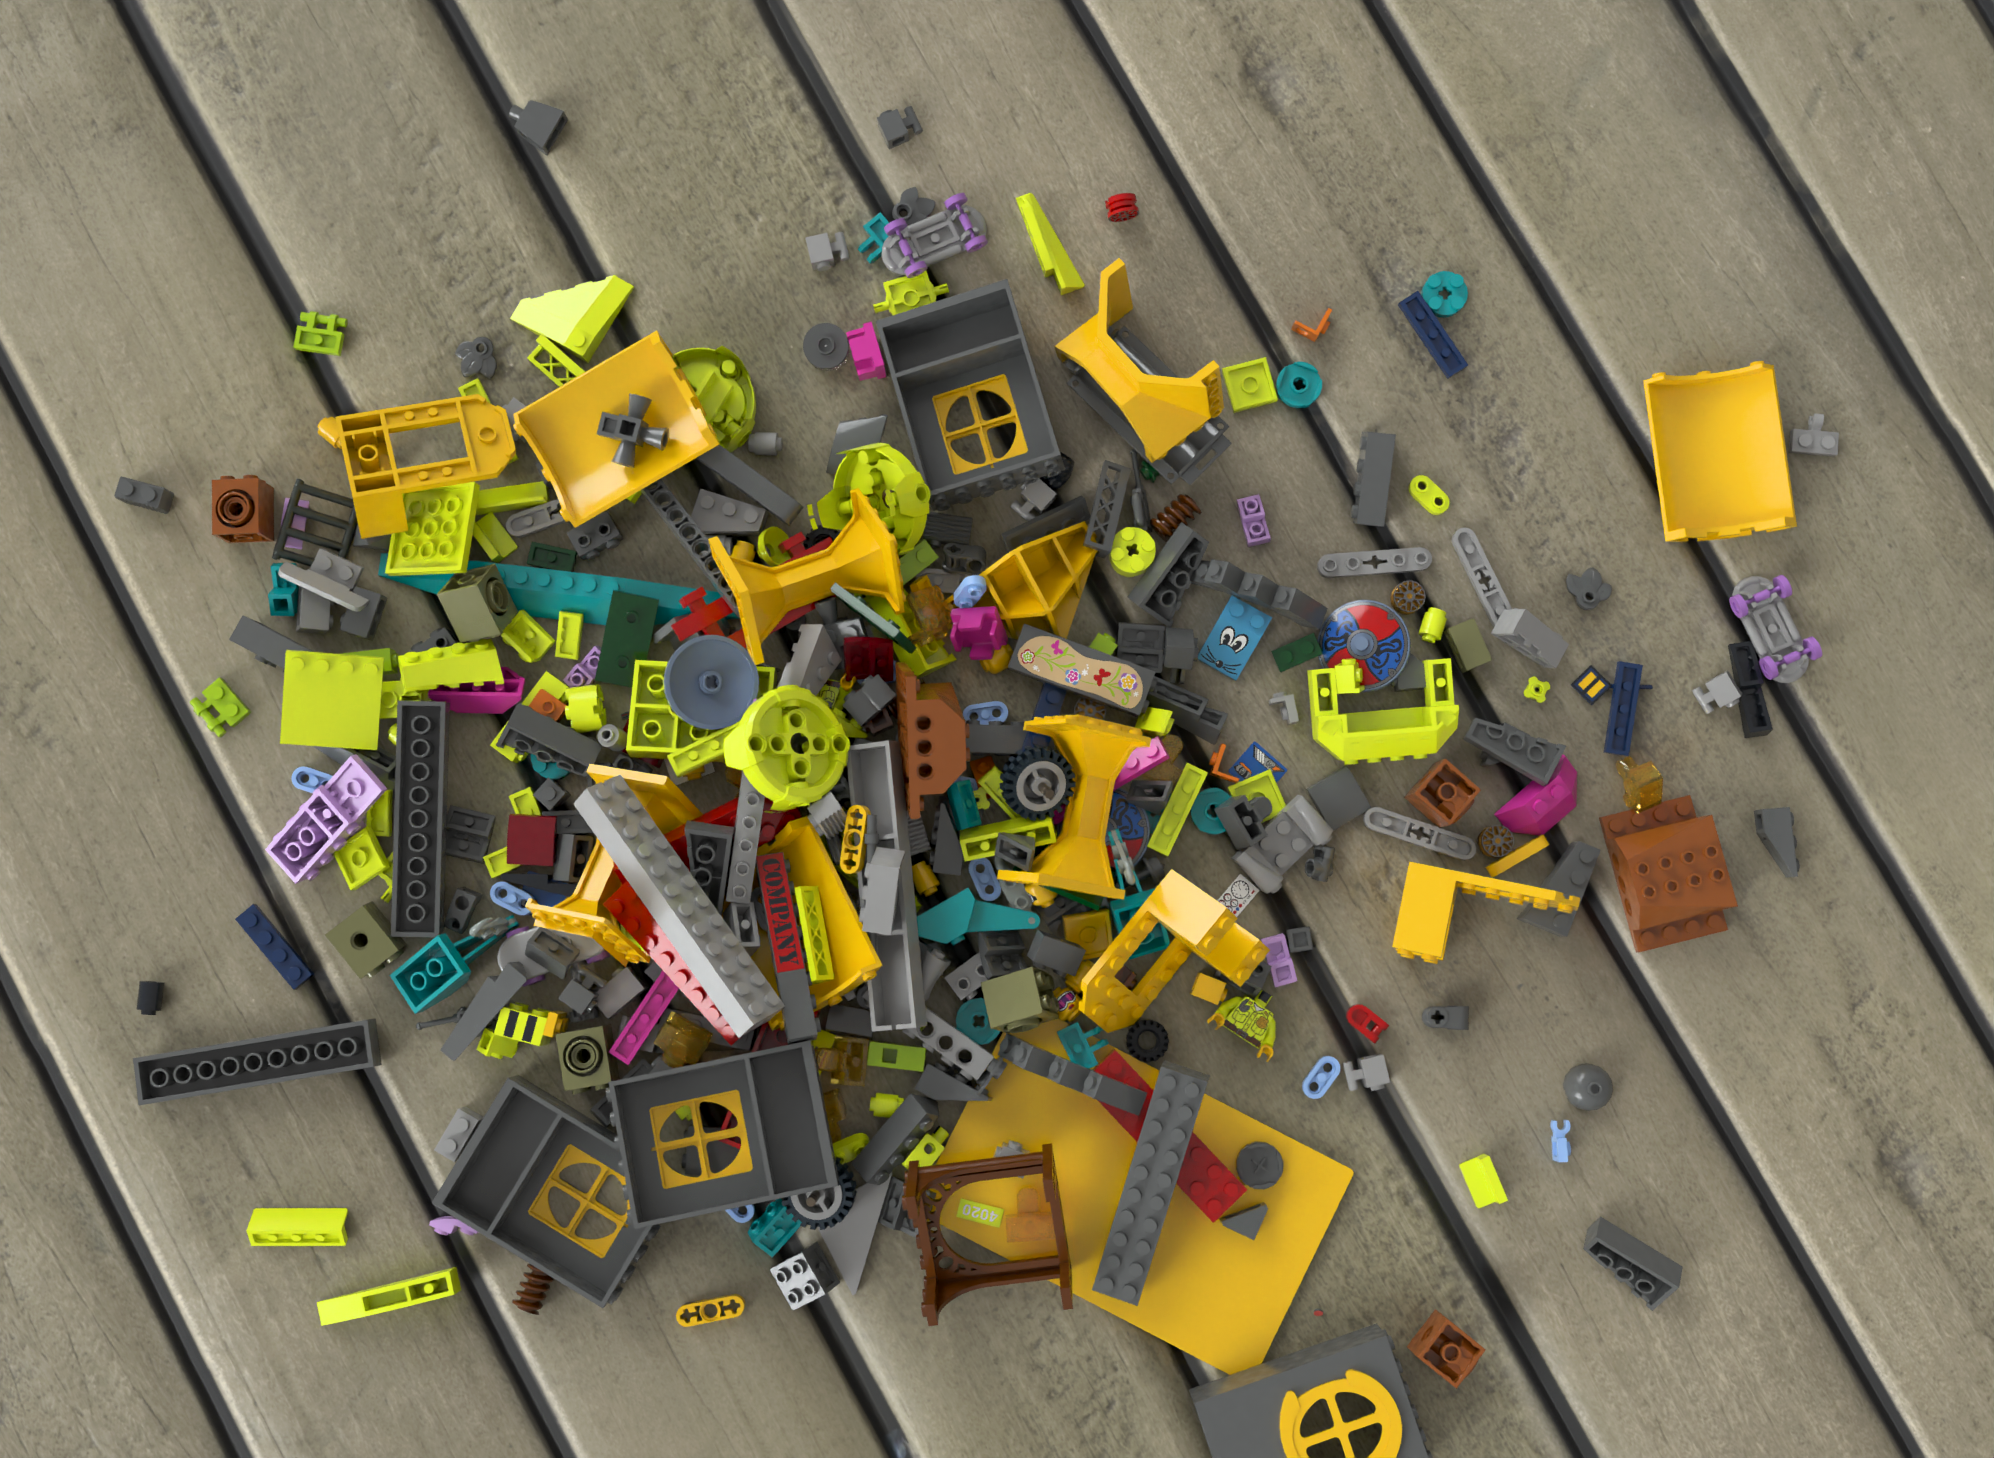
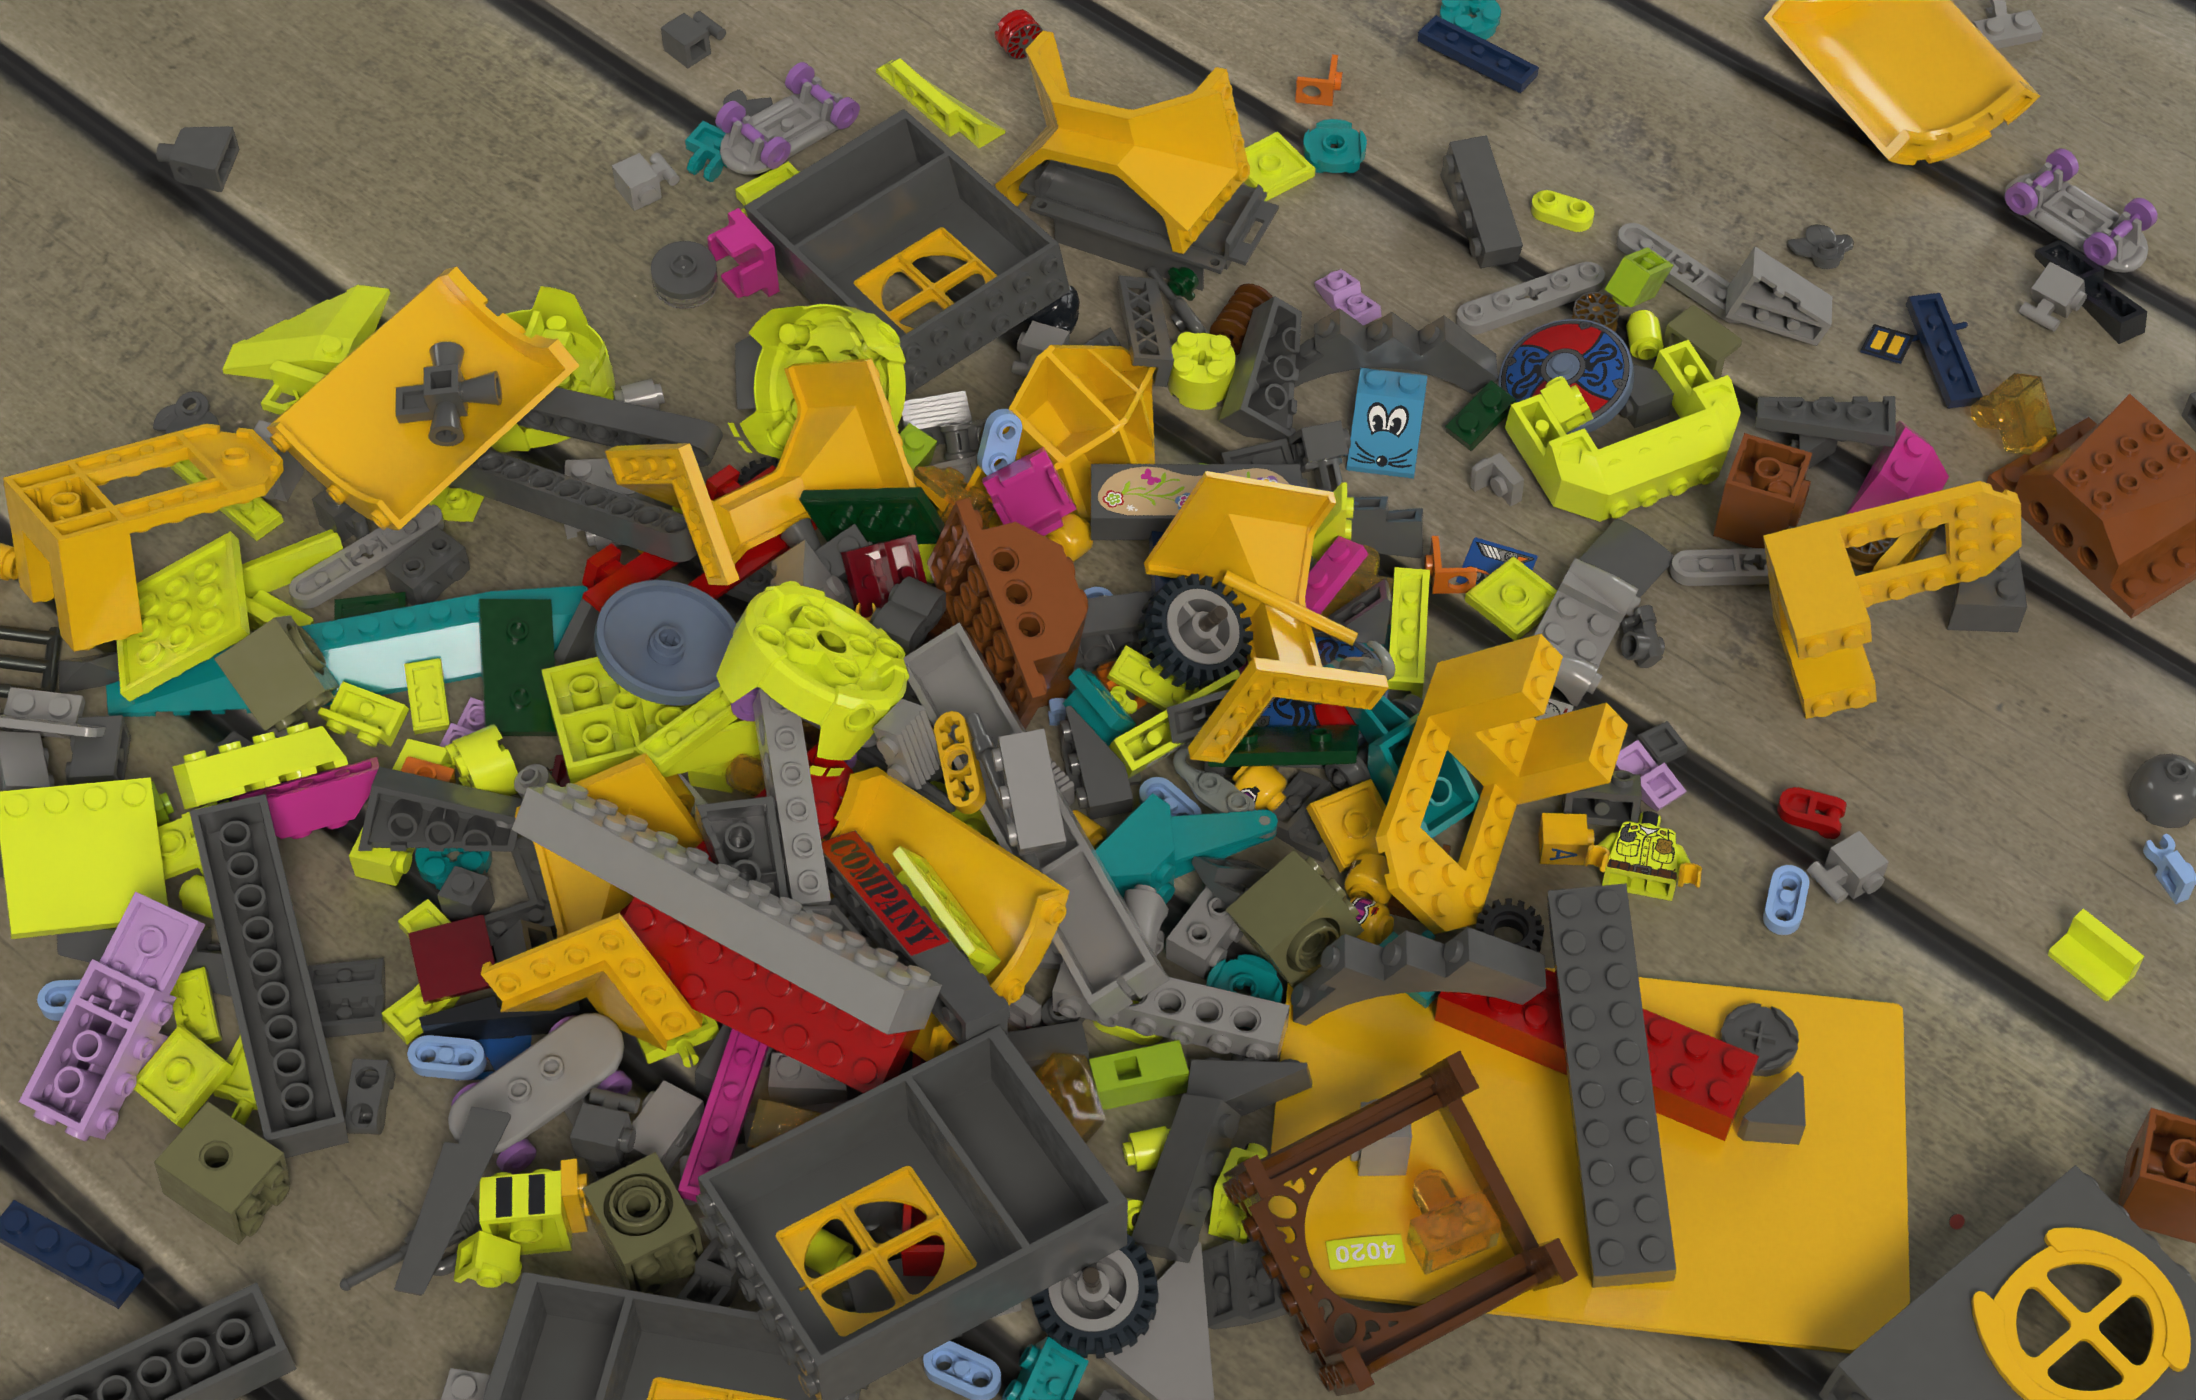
camera: 20 degrees left, 30 degrees down
teal slope [390,915,520,1014] -> none
dark grey panel [525,927,580,980] -> none
dark grey plate [976,1056,1007,1096] -> none
dark grey brick [1027,930,1086,977] -> none
teal plate [1190,788,1231,835] -> none
dark grey brick [1214,795,1272,849] -> none
dark grey piece [1422,1006,1469,1030] -> none
neon yellow plate [1523,676,1550,703] -> none
none -> yellow bar [1222,570,1358,646]
none -> lime brick [1604,247,1674,308]

